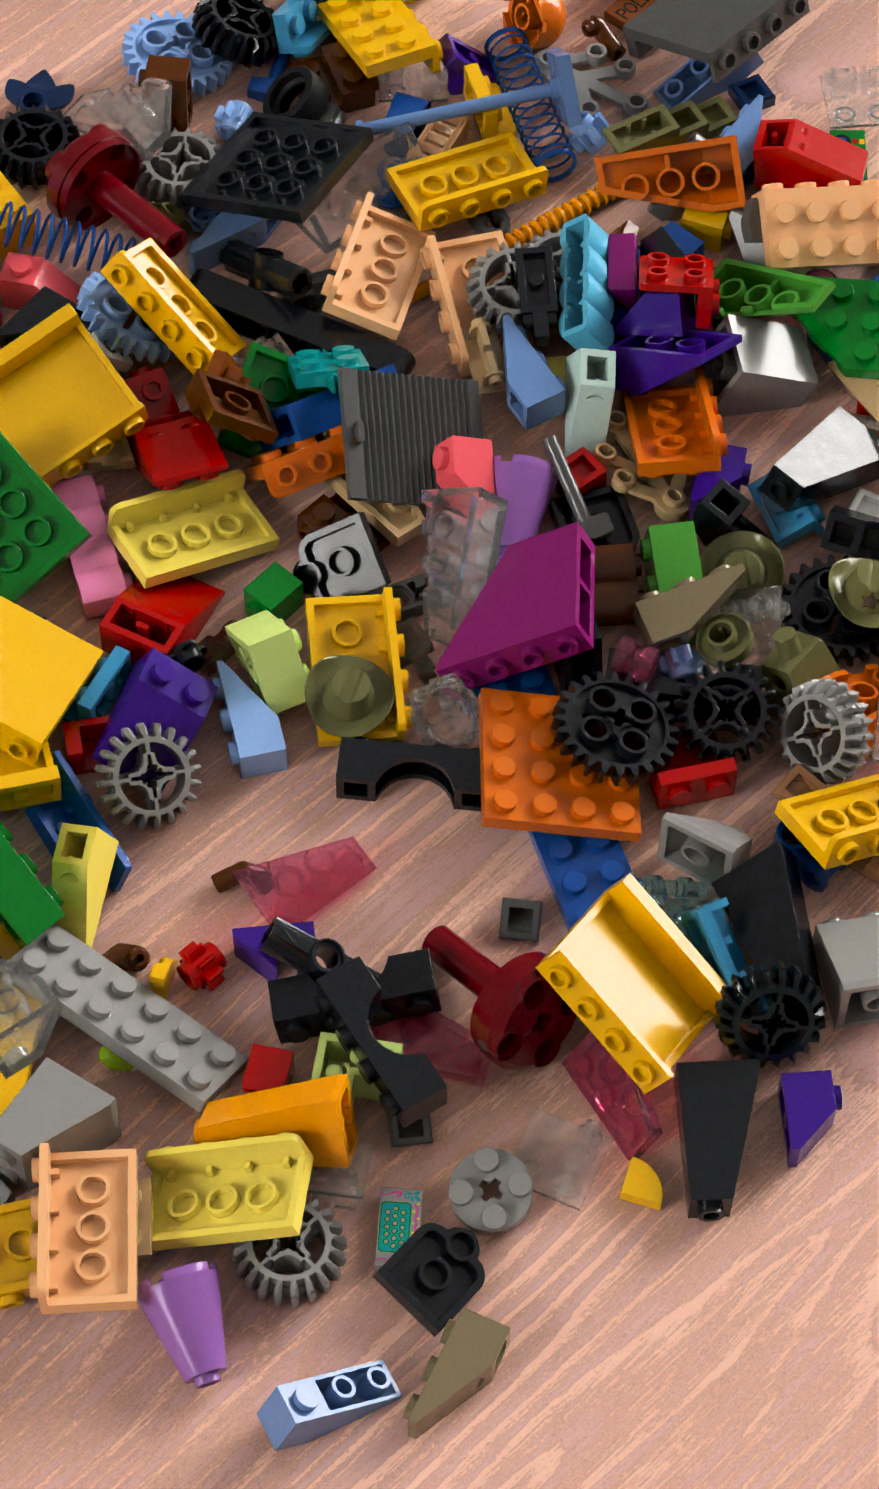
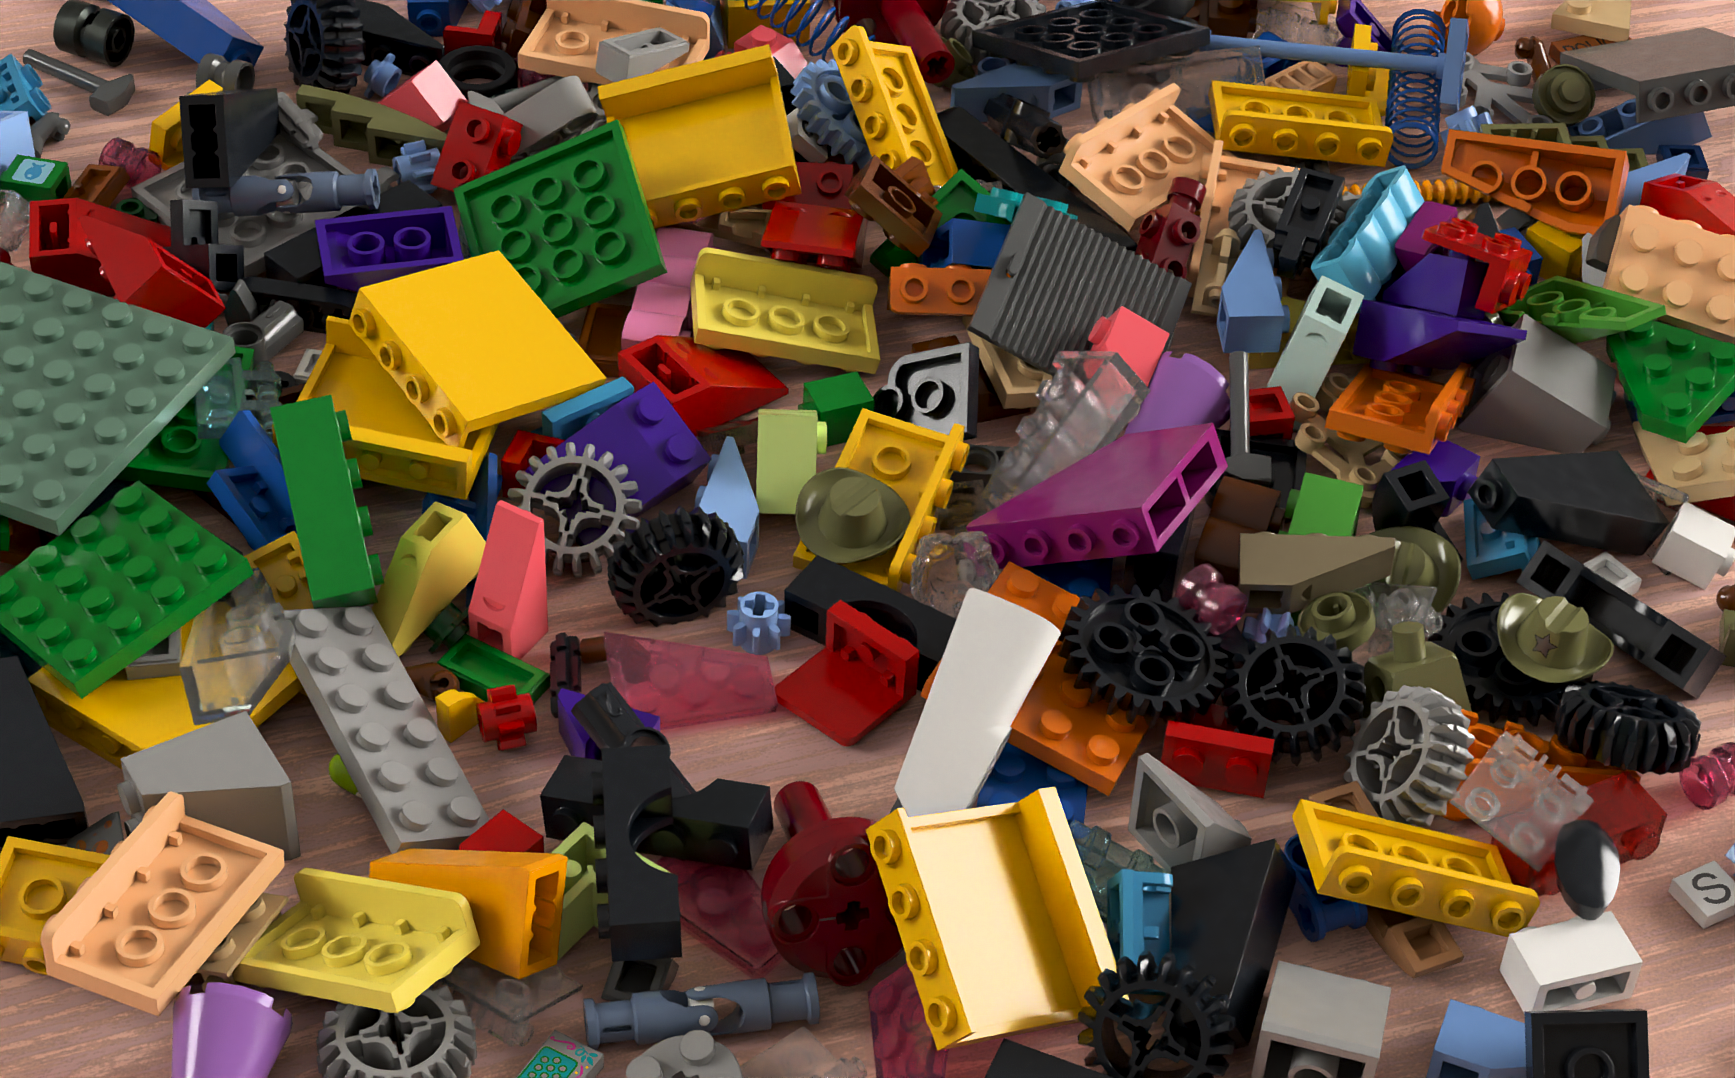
camera: 25 degrees right, 15 degrees down
black plate [168,639,207,673] -> none
none -> dark green plate [423,602,469,654]
none -> green tile [436,634,550,704]
none -> coral slope [468,500,548,660]
none -> black axle [550,632,582,718]
none -> dark orange tile [578,303,632,377]
none -> sand blue piece [583,972,820,1050]
none -> black gear [607,505,744,627]
none -> light blue gear [727,591,791,655]
none -> red bracket [774,600,920,746]
none -> white panel [894,588,1061,817]
none -> dark red brick [1134,177,1207,279]
none -> olive plate [1532,64,1596,127]

